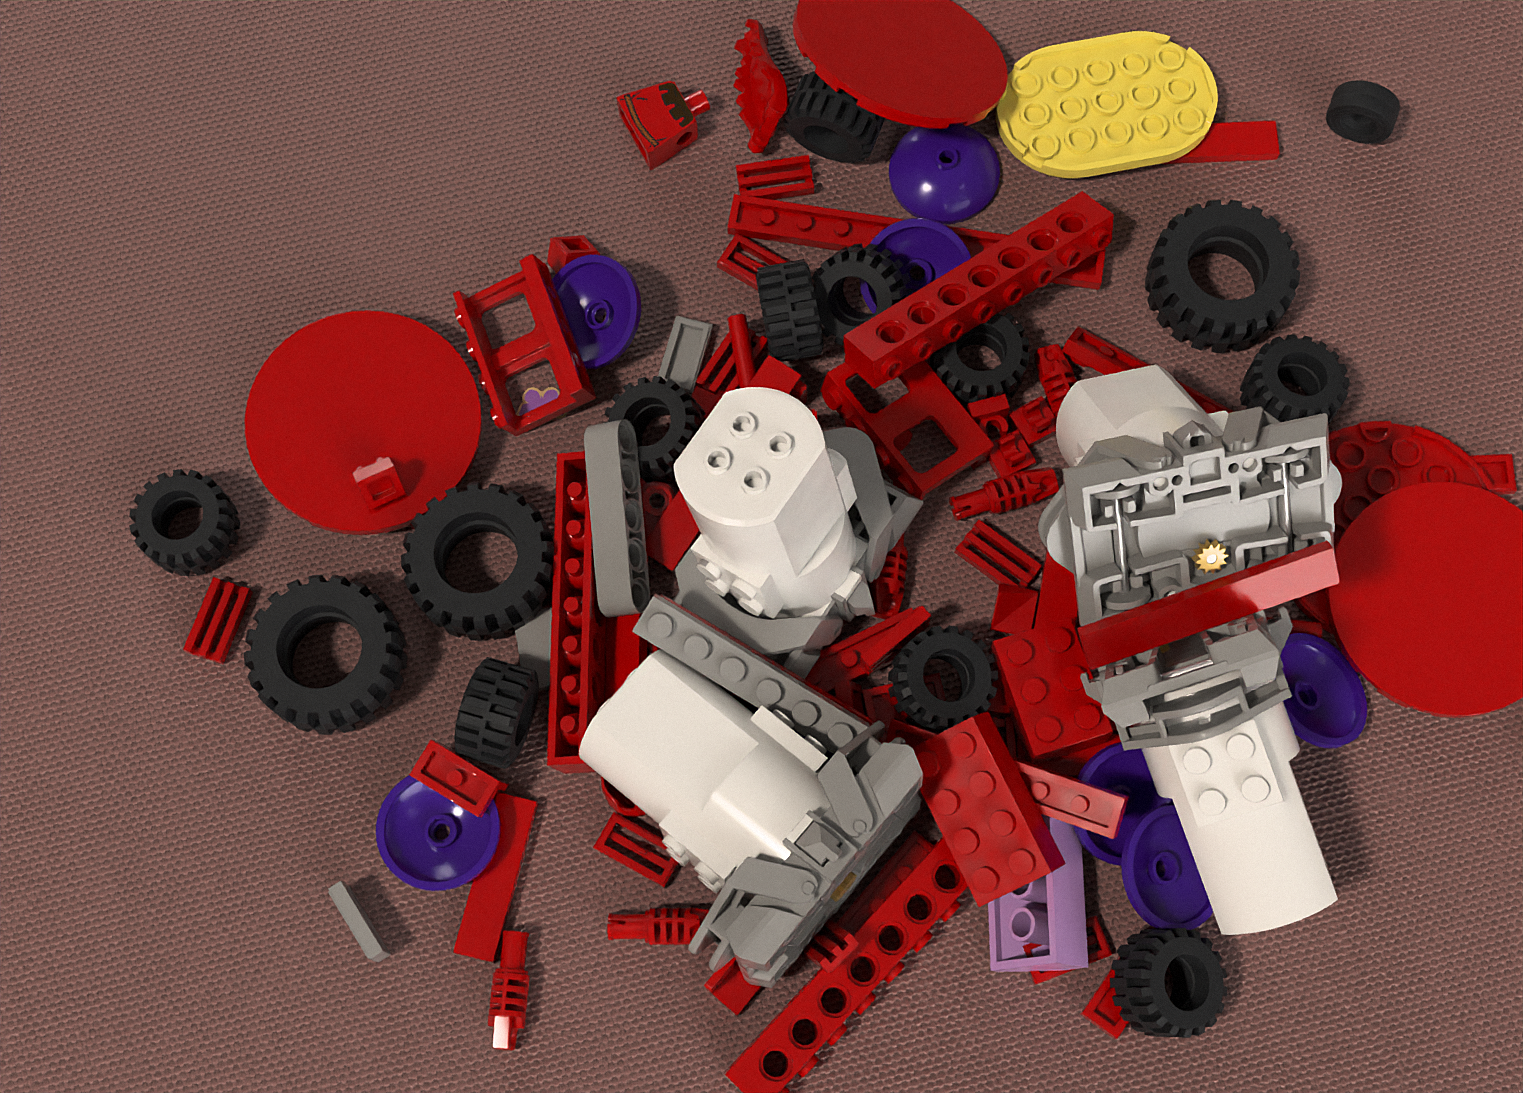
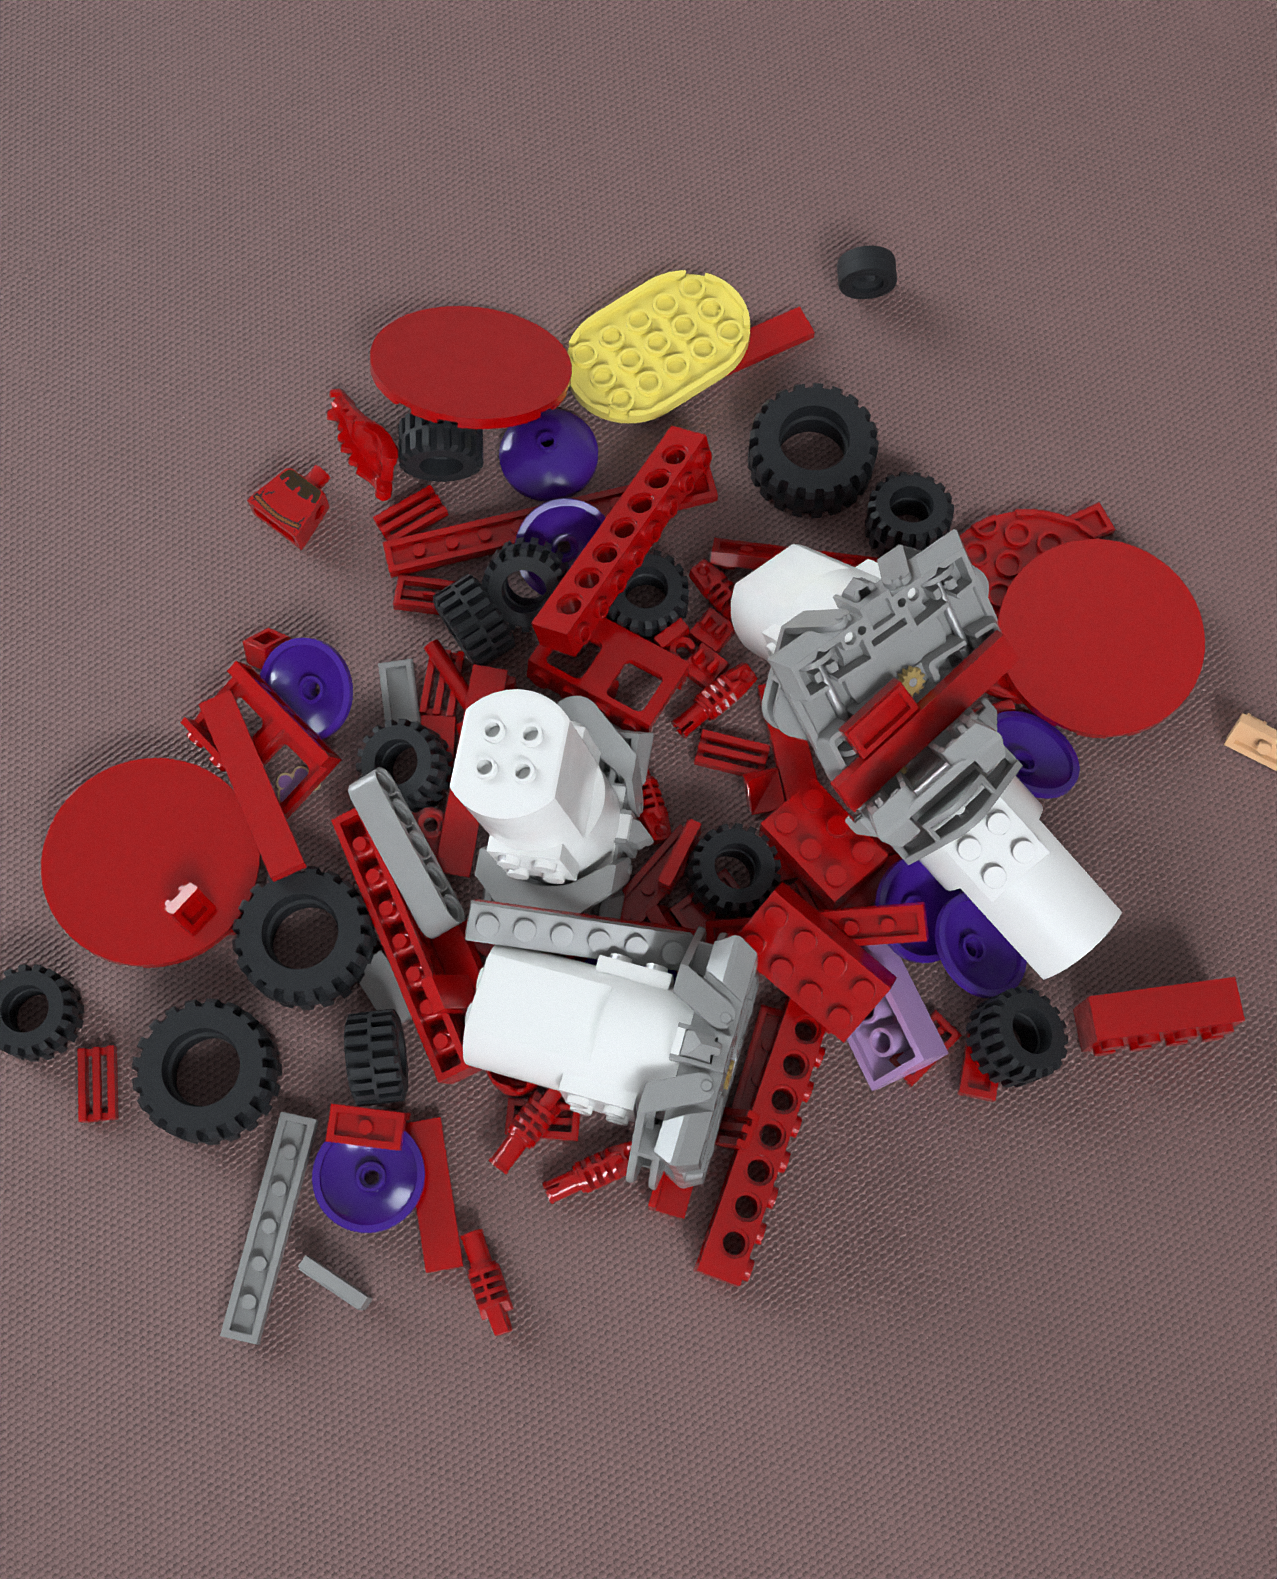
camera: 25 degrees left, 0 degrees up
none -> red tile [198,690,307,882]
none -> light grey plate [220,1112,319,1345]
none -> red tile [421,975,475,1014]
none -> red hinge [488,1088,562,1175]
none -> red tile [838,678,919,759]
none -> red brick [1073,977,1245,1056]

